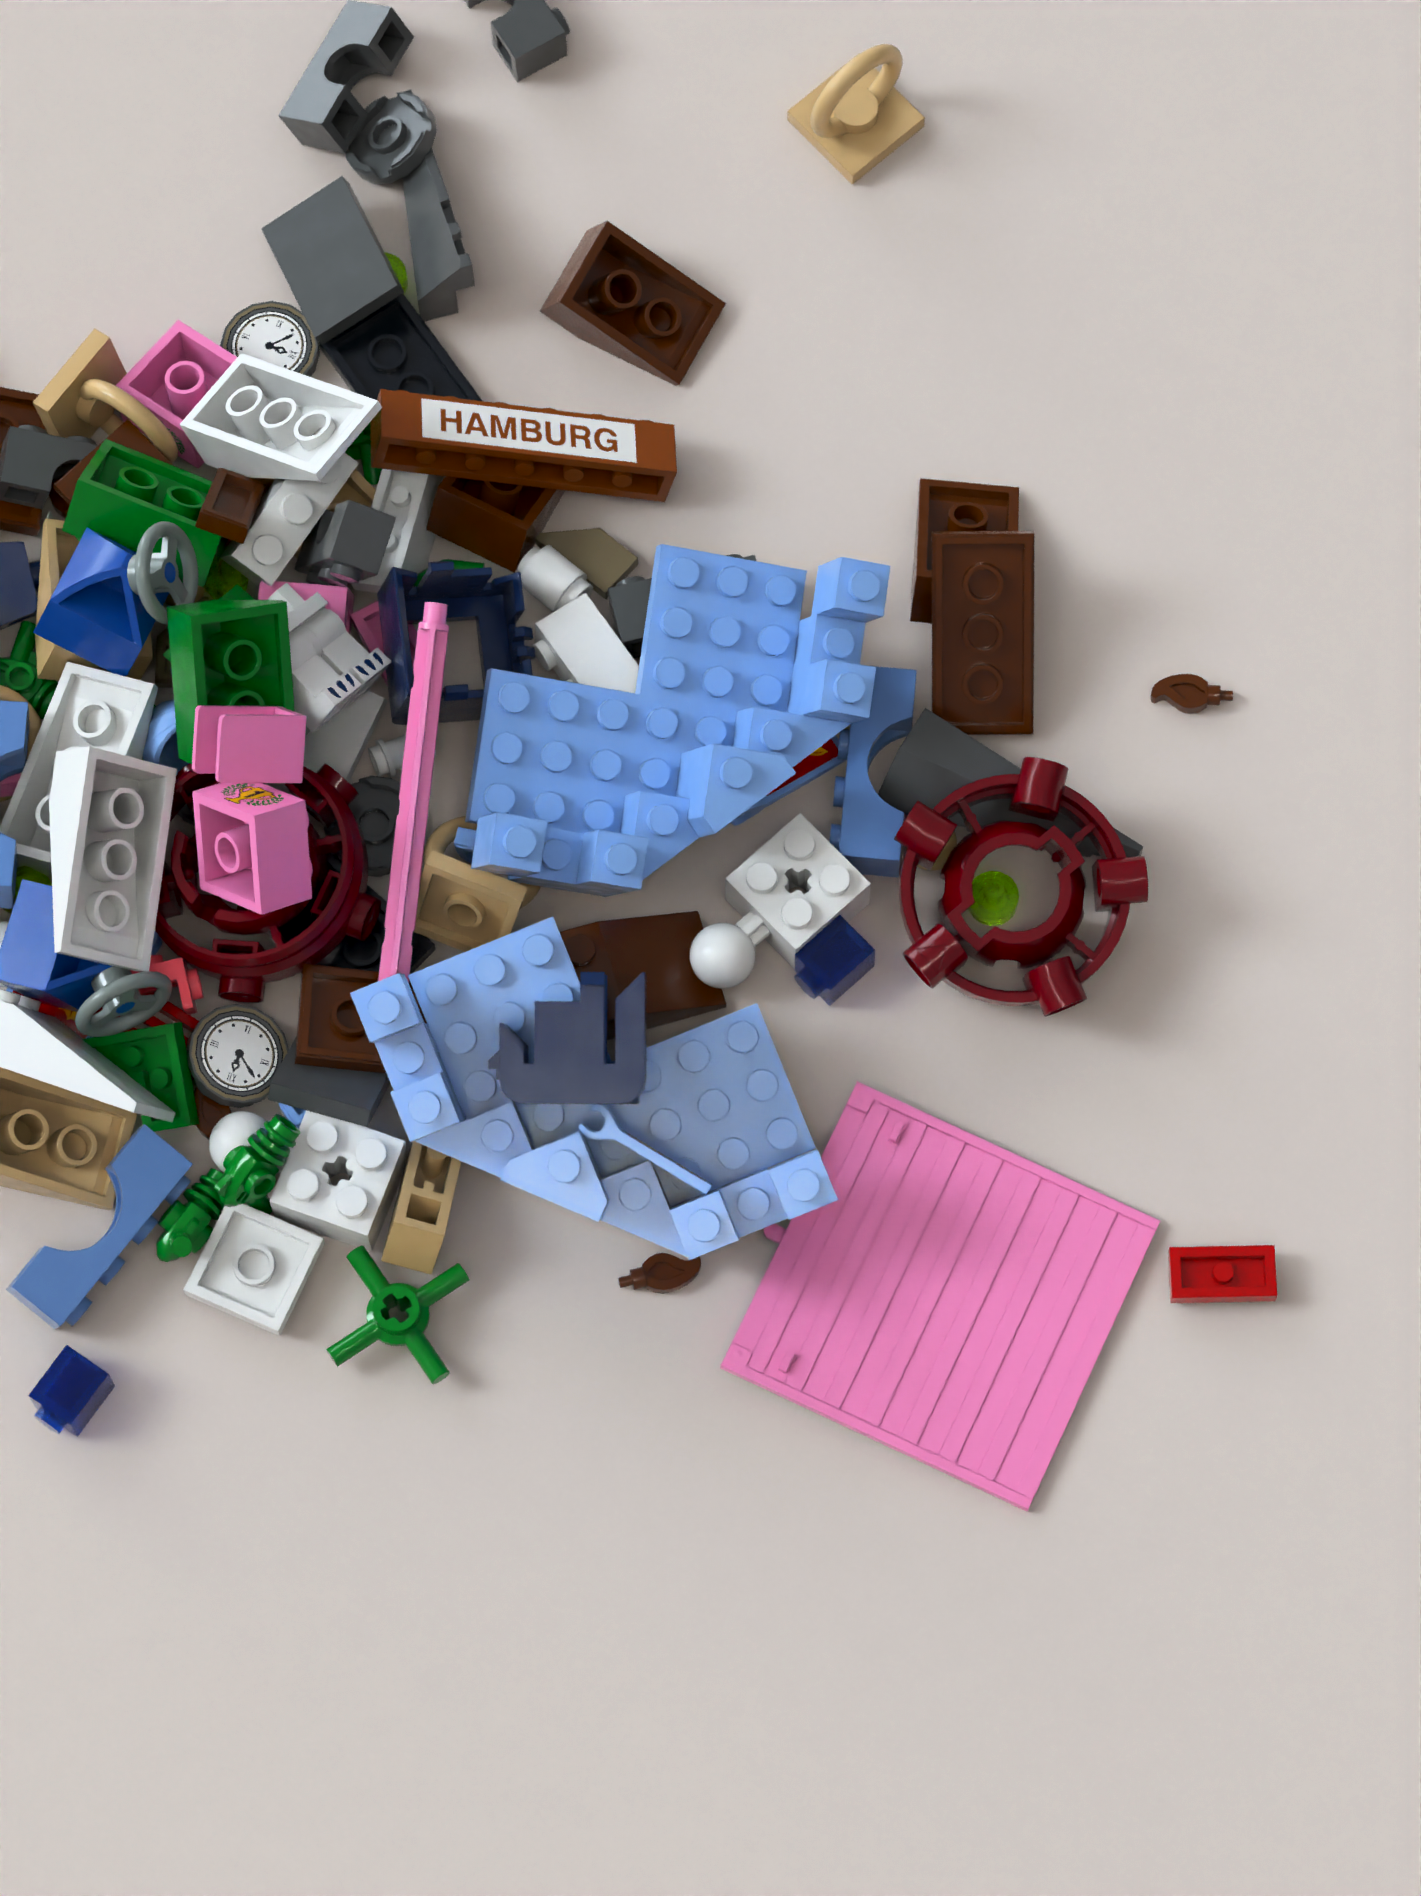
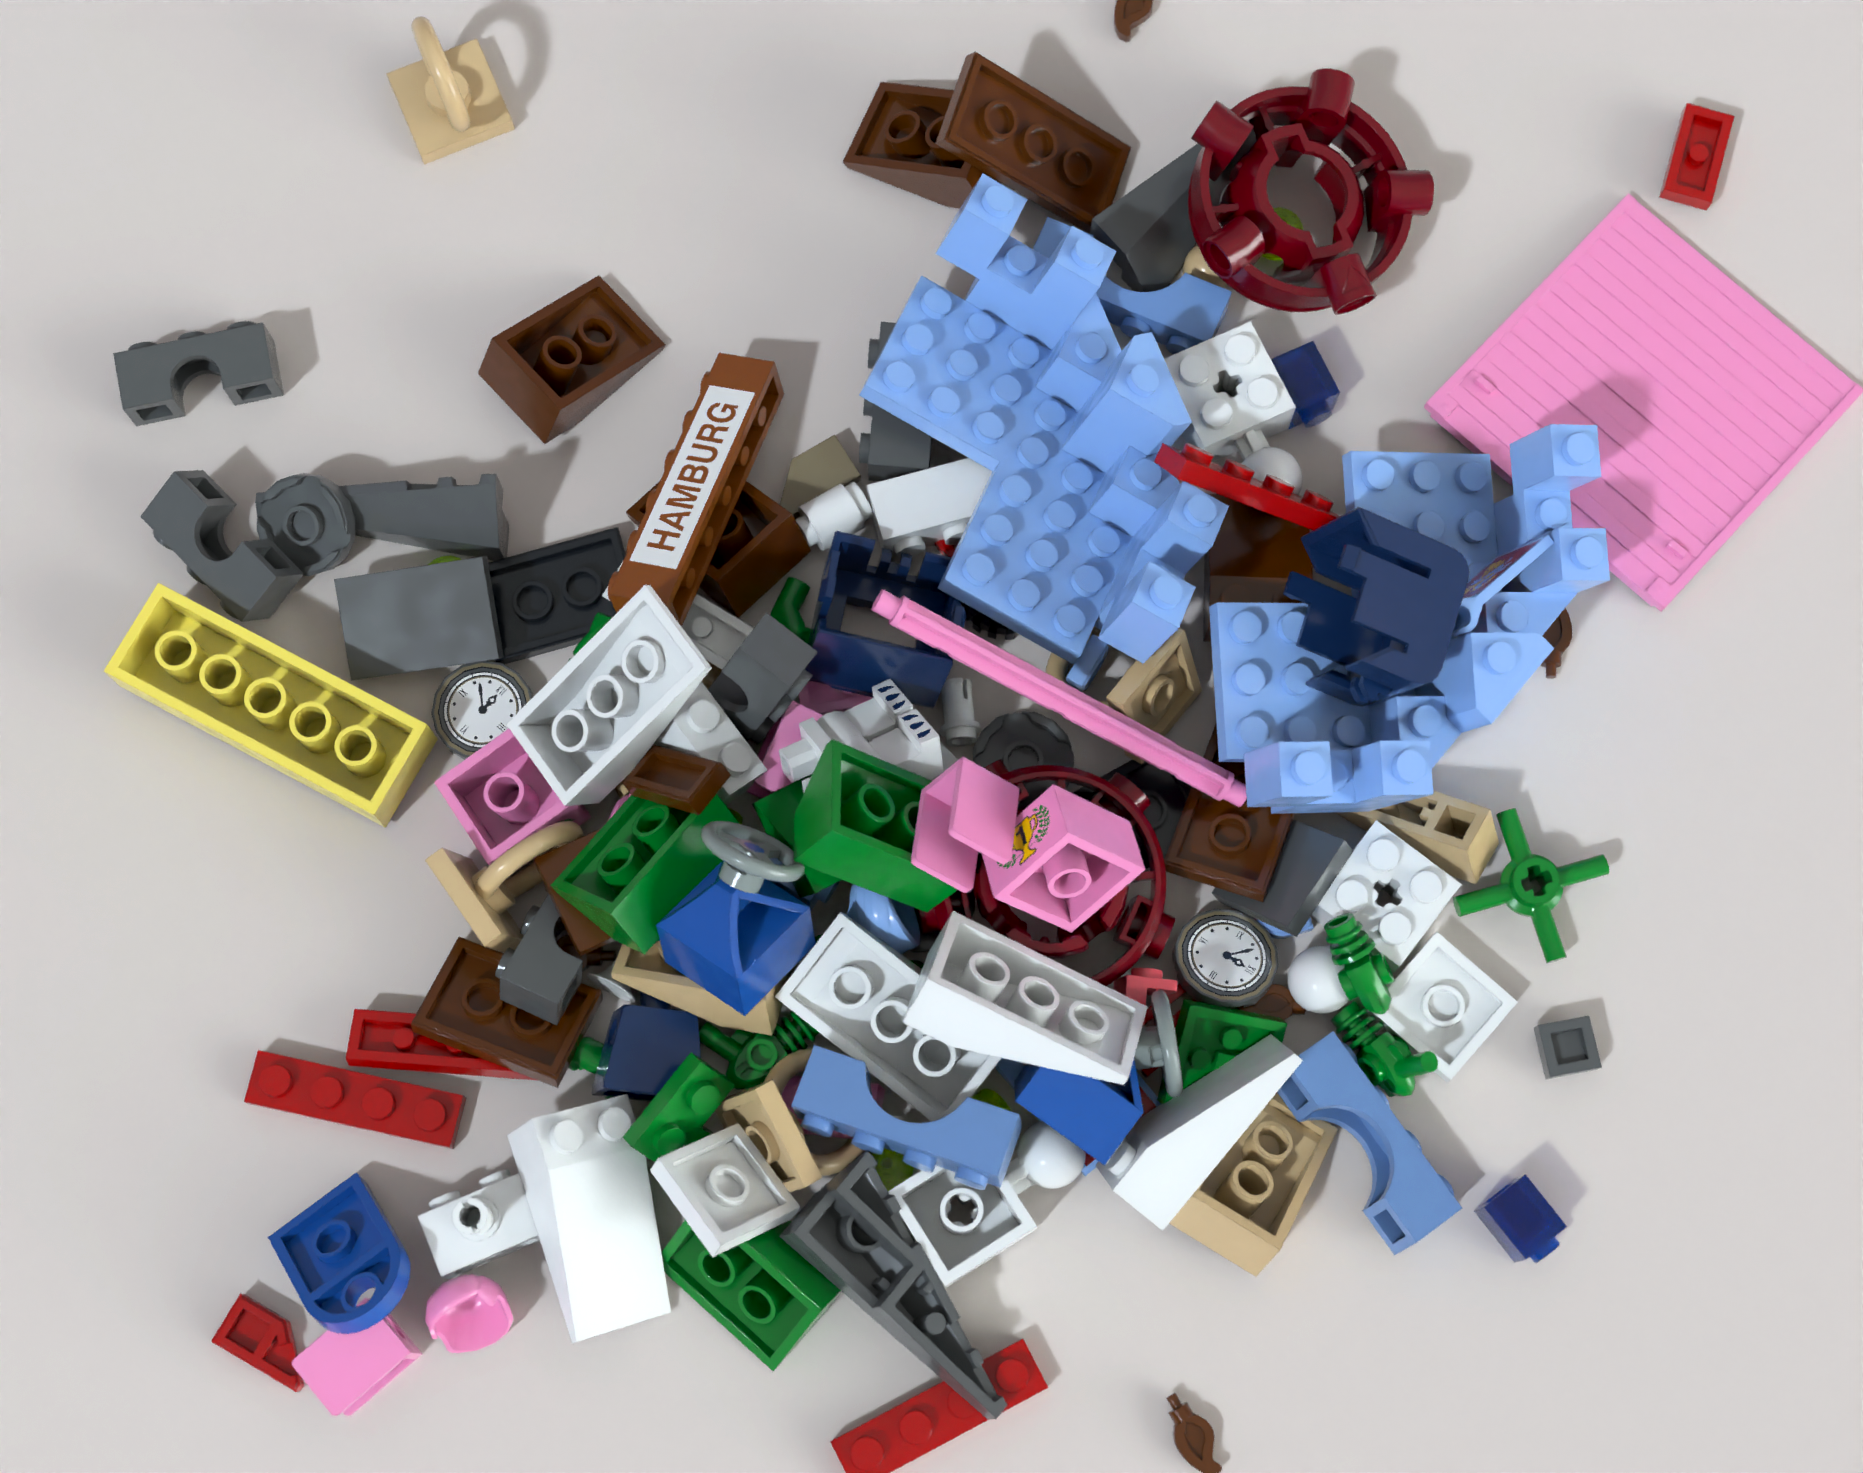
camera: 75 degrees left, 5 degrees up
none -> light yellow brick [104,583,438,828]
none -> red plate [1154,443,1340,530]
none -> dark grey plate [1533,1016,1602,1079]

